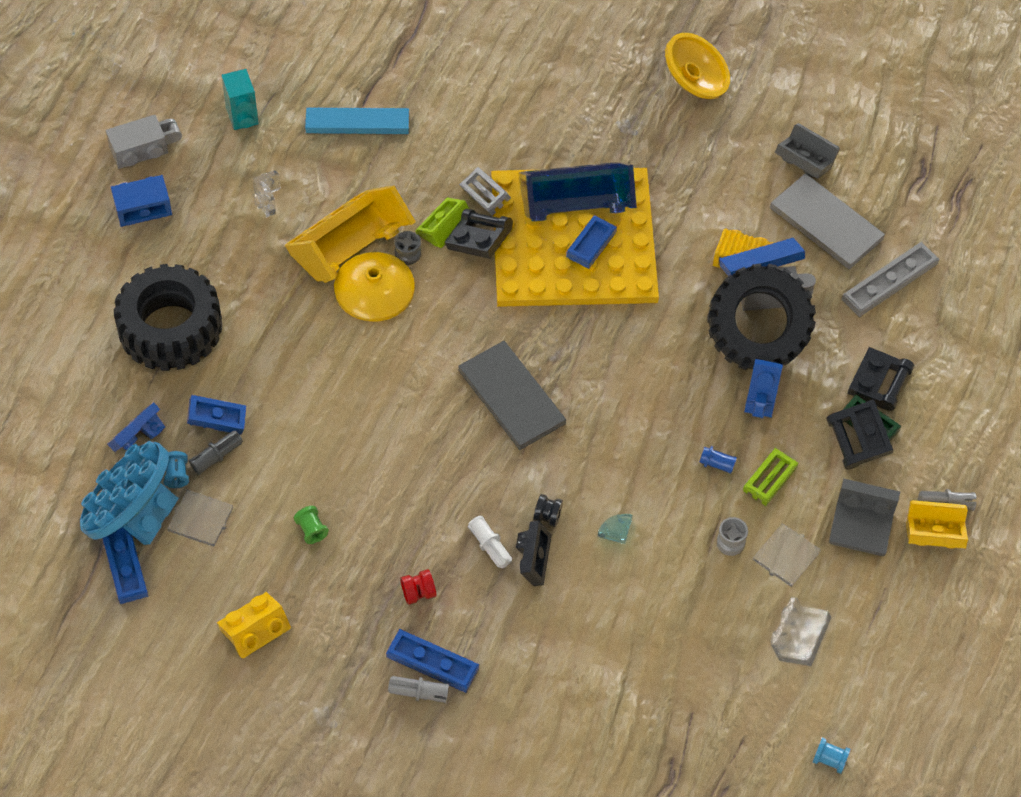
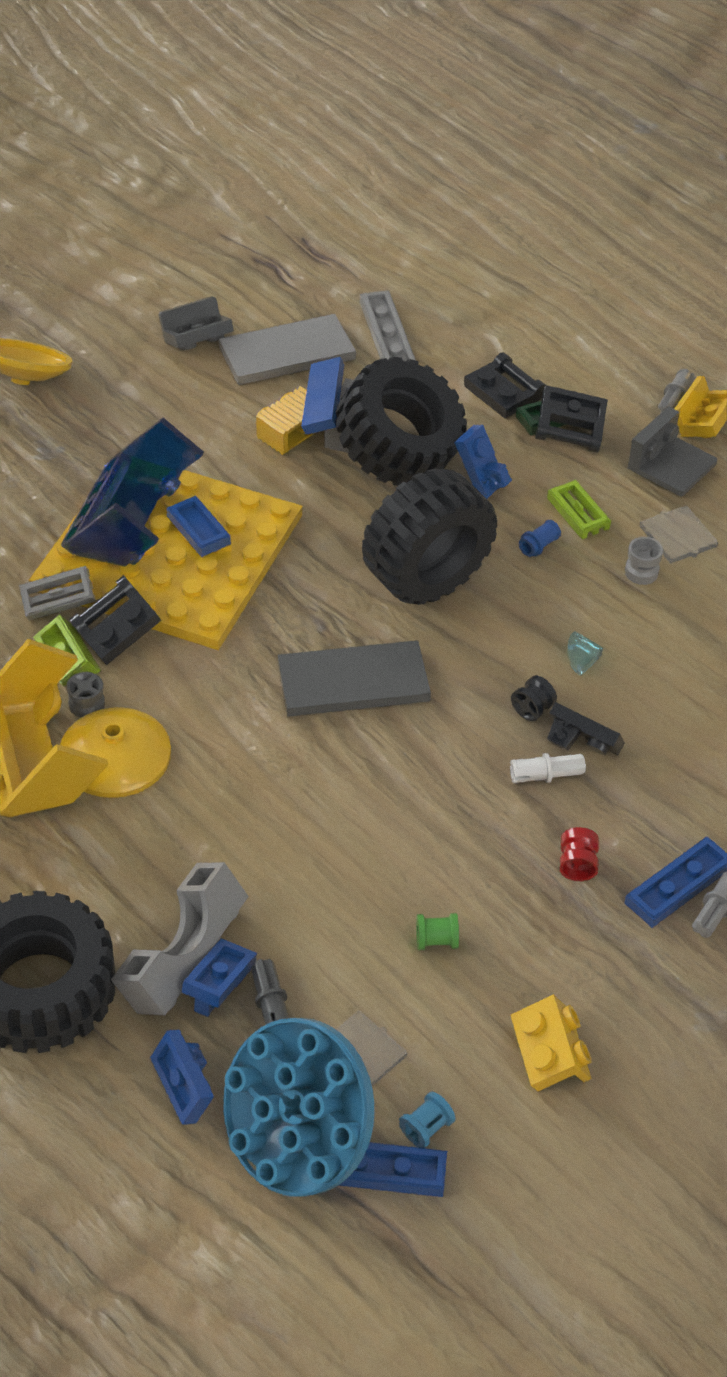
camera: 65 degrees left, 10 degrees down
none -> light grey arch [111,862,249,1015]
none -> black tyre [362,469,498,605]
none -> dark azure bush [399,1091,456,1148]

